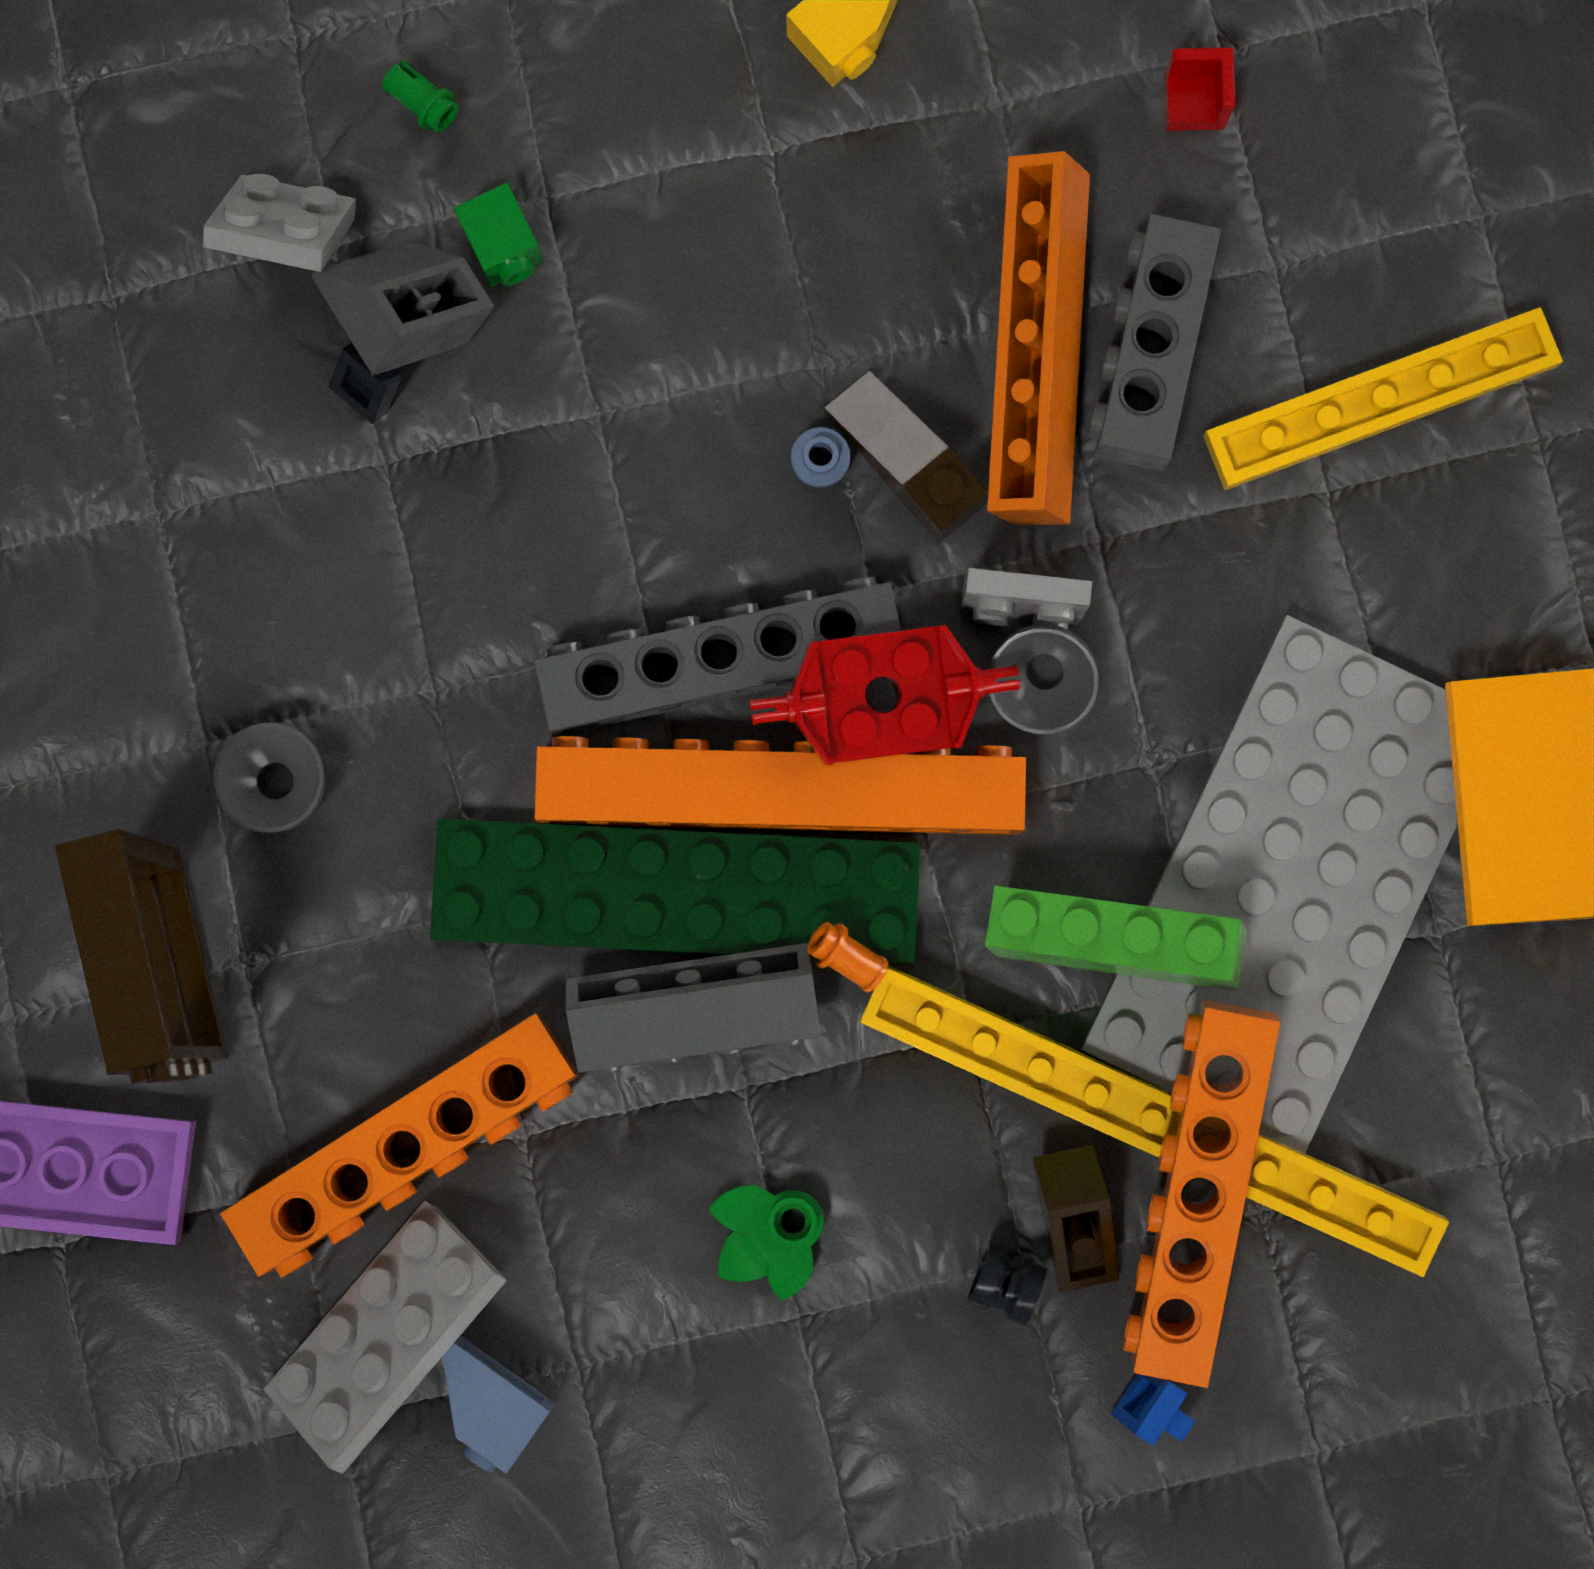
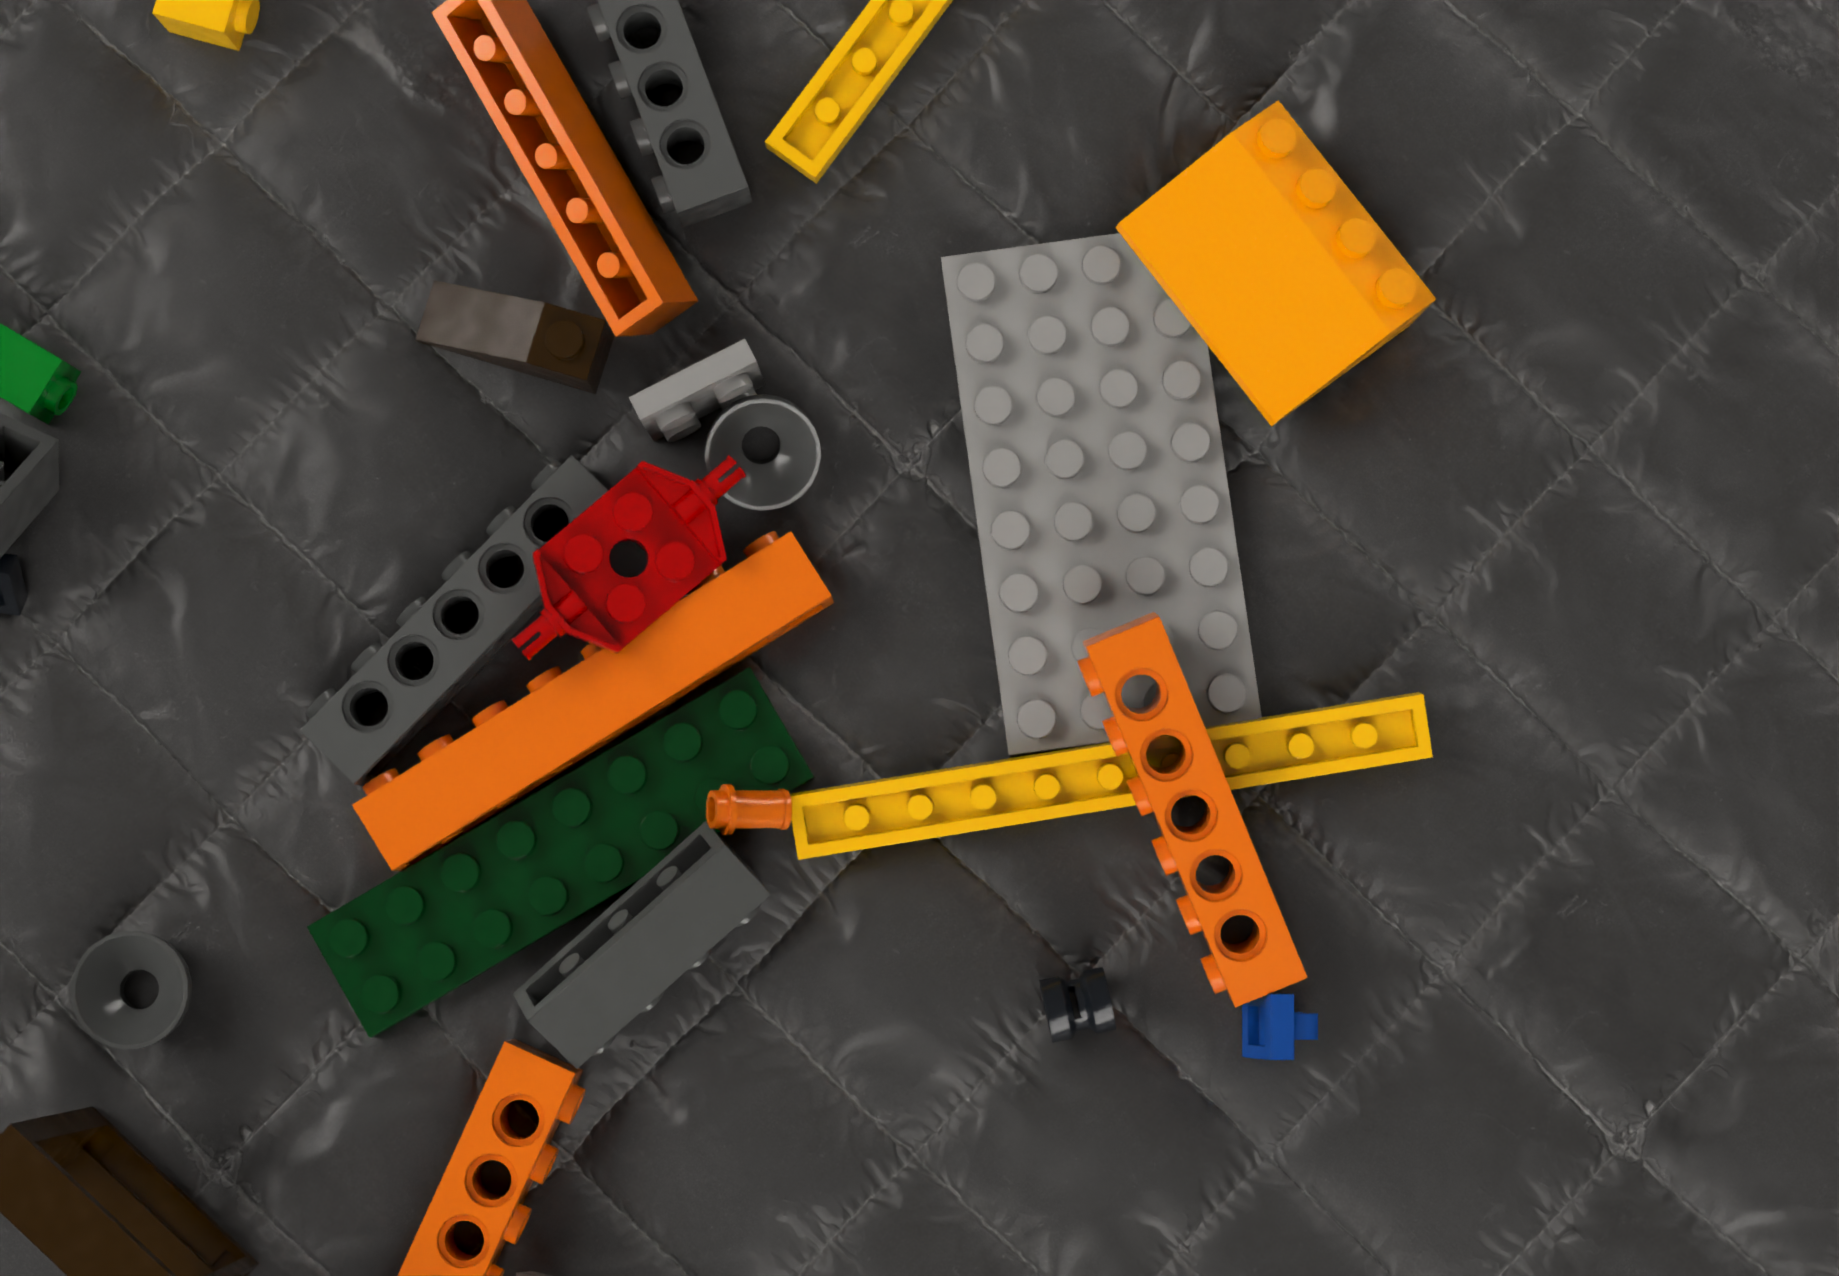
camera: 30 degrees left, 0 degrees up
green plate [709,1185,824,1301] -> none
sand blue plate [791,427,850,488] -> none
bright green brick [985,886,1247,991] -> none
dark brown slope [1033,1145,1119,1293] -> none

